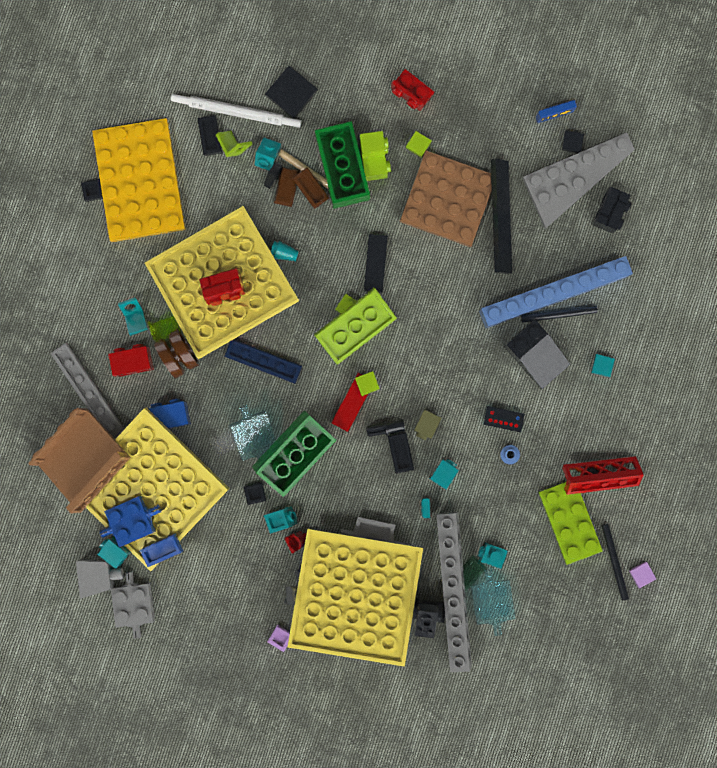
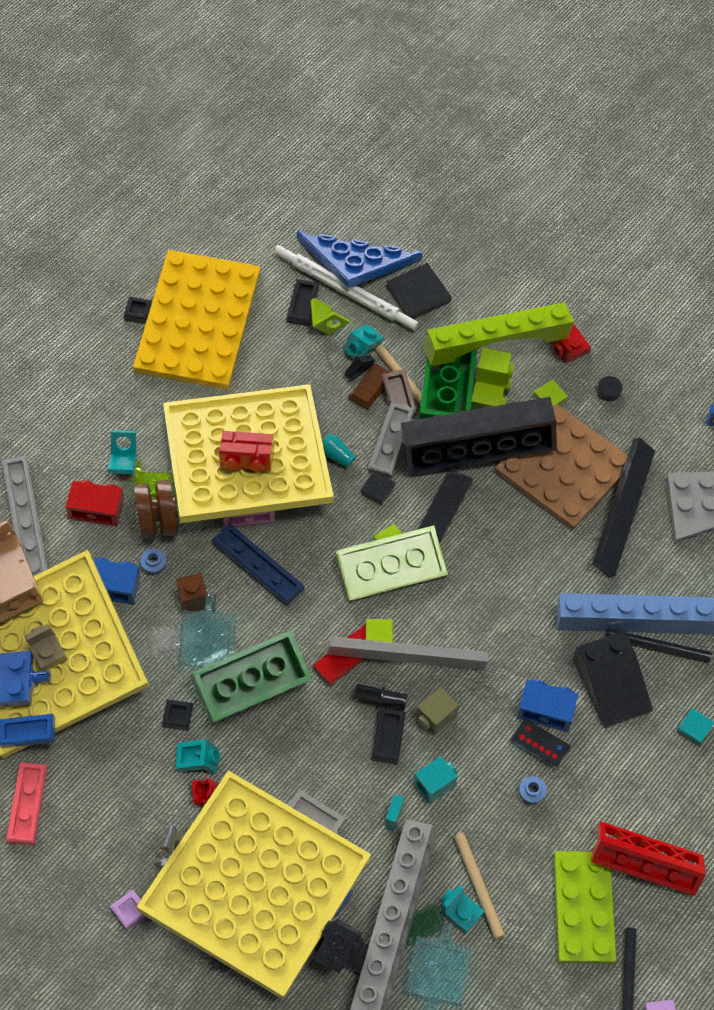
camera: 15 degrees right, 25 degrees down
none -> coral tile [6,762,48,846]
none -> dark tan bracket [25,624,68,671]
none -> medium blue plate [140,549,166,574]
none -> reddish brown brick [176,573,209,615]
none -> blue tile [296,230,423,288]
none -> light grey tile [327,637,488,670]
none -> black tile [361,471,395,505]
none -> light grey tile [368,401,415,478]
none -> black brick [401,397,557,476]
none -> lime arch [423,302,574,366]
none -> tan bar [454,833,505,940]
none -> blue brick [517,680,579,732]
none -> black tile [597,376,623,401]

